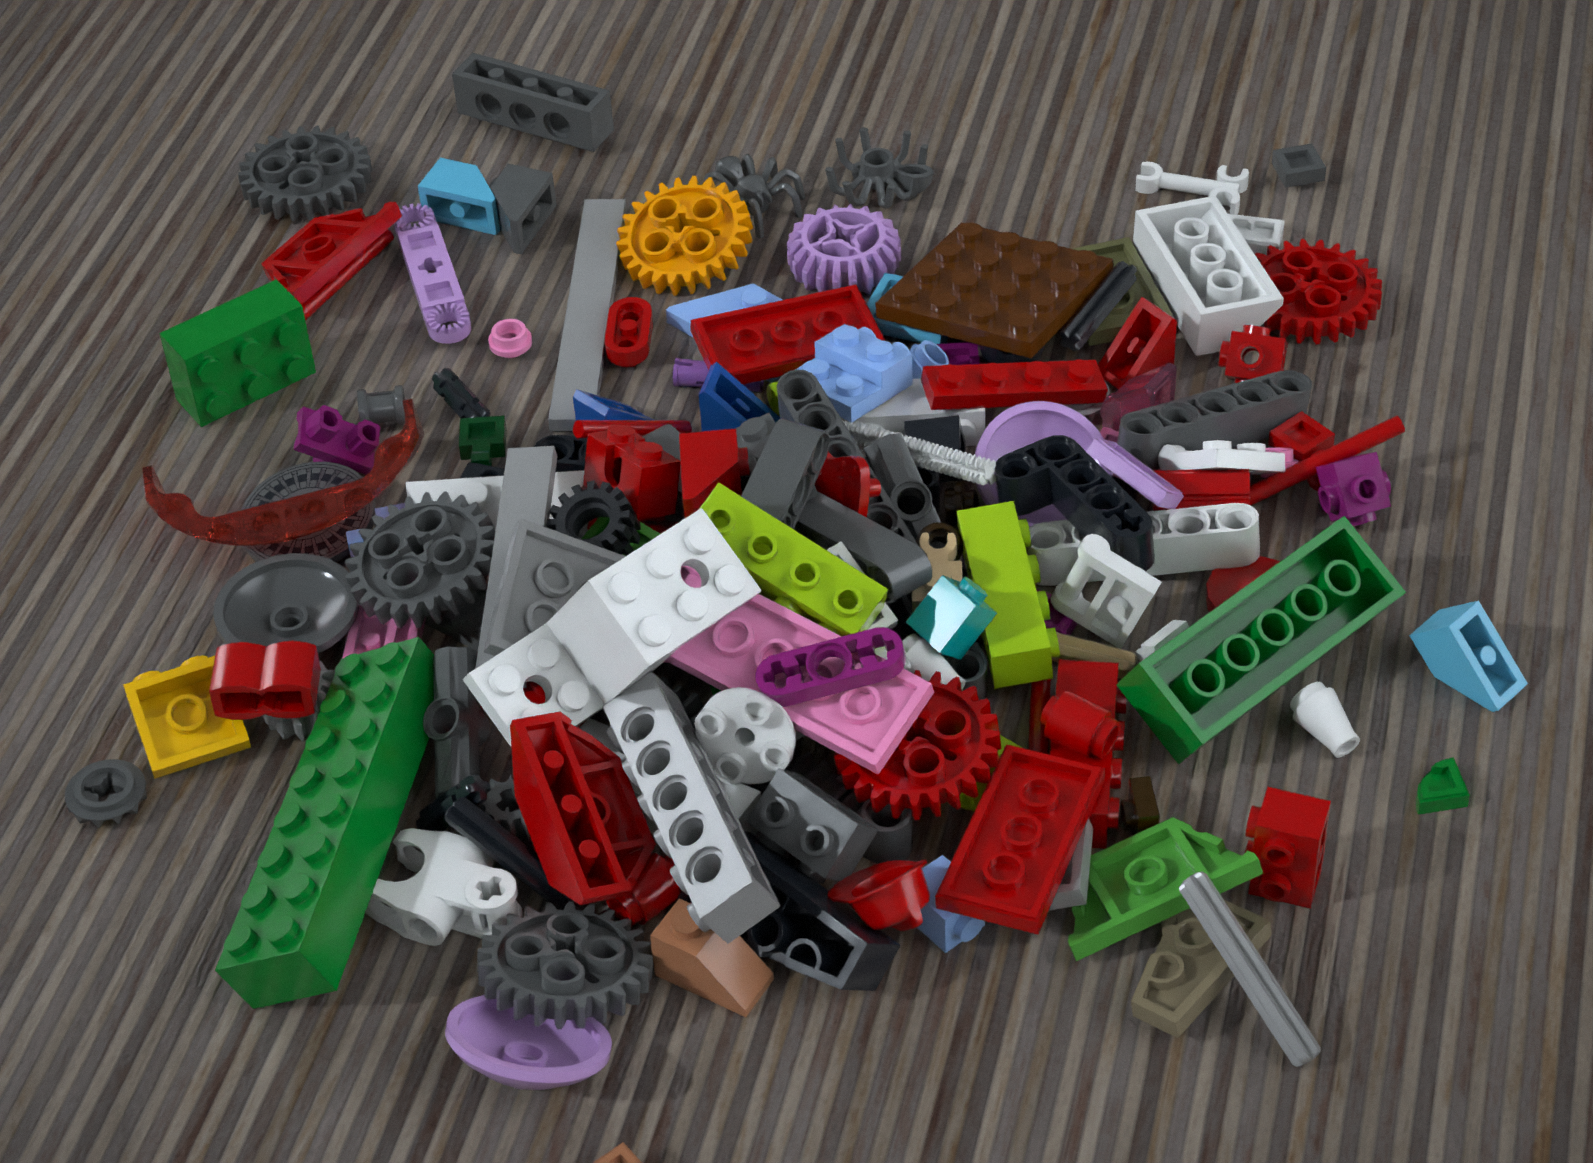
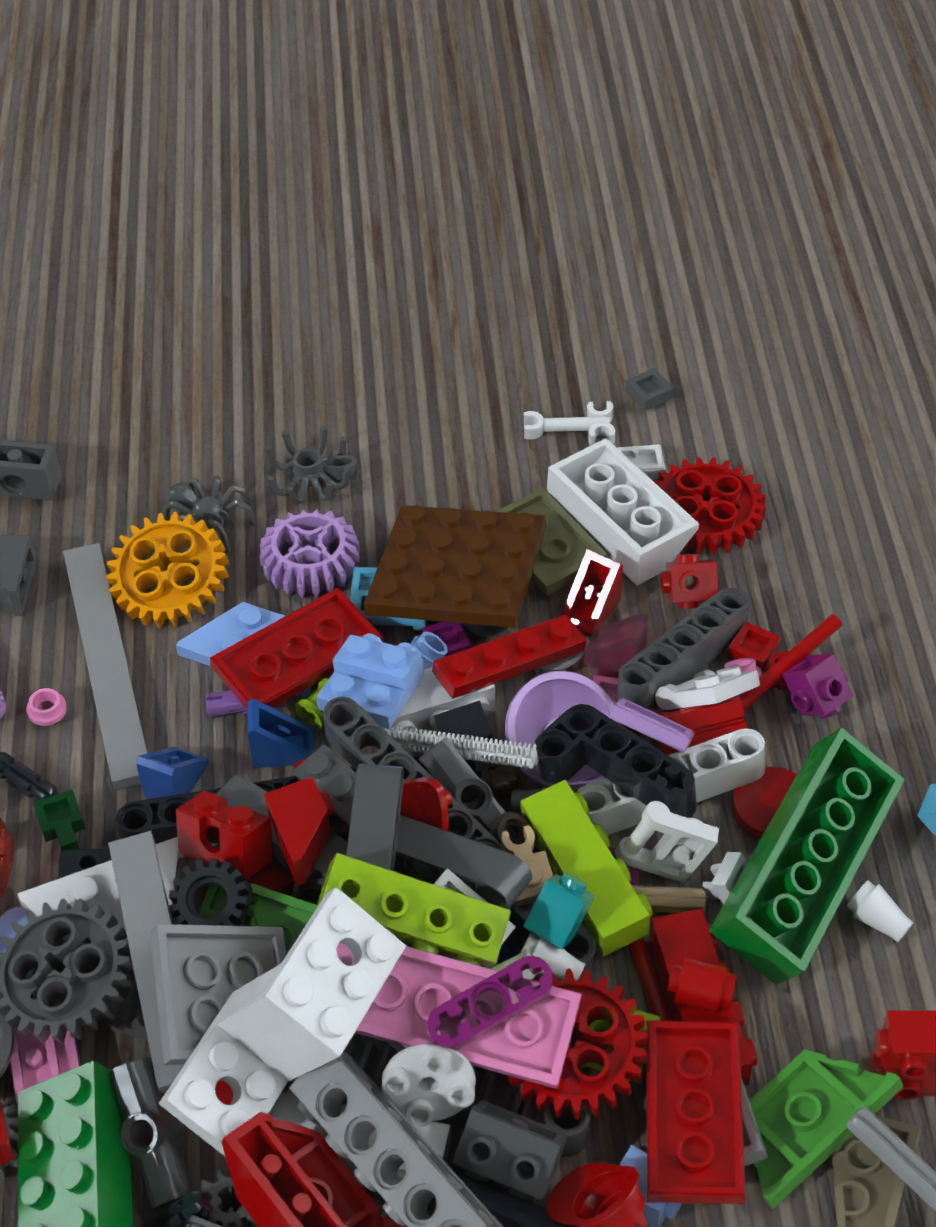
camera: 20 degrees left, 5 degrees up
red bar [573,420,692,438] -> none
red plate [605,297,653,367] -> none
black axle [1060,261,1137,352] -> none
dark brown plate [1120,776,1160,835] -> none

